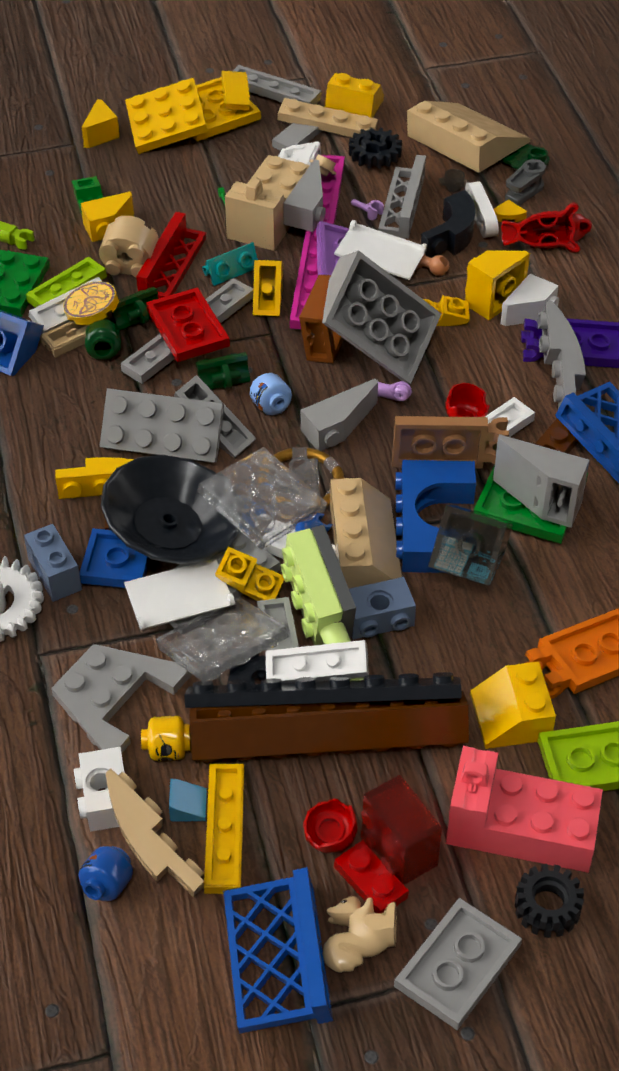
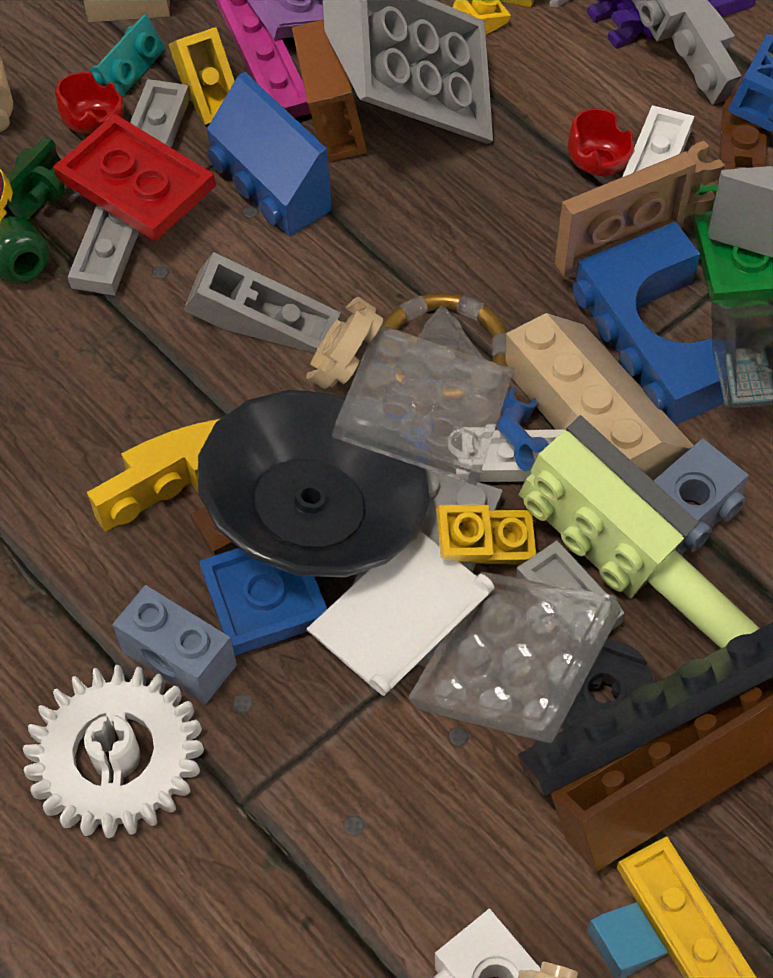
camera: 25 degrees left, 10 degrees up
light grey wing [51,644,192,753] -> none
light grey plate [100,388,224,462] -> none
red fence [136,212,206,299] -> none
yellow head [141,716,191,761] -> none
dark green hips [196,352,251,389] -> none
light blue head [250,373,292,416] -> none
white plate [266,640,369,683] -> none
light grey slope [301,379,378,451] -> none
lavender arm [378,381,412,401] -> none
none -> red hair [55,71,124,134]
none -> blue slope [207,72,332,237]
none -> tan plate [306,297,383,389]

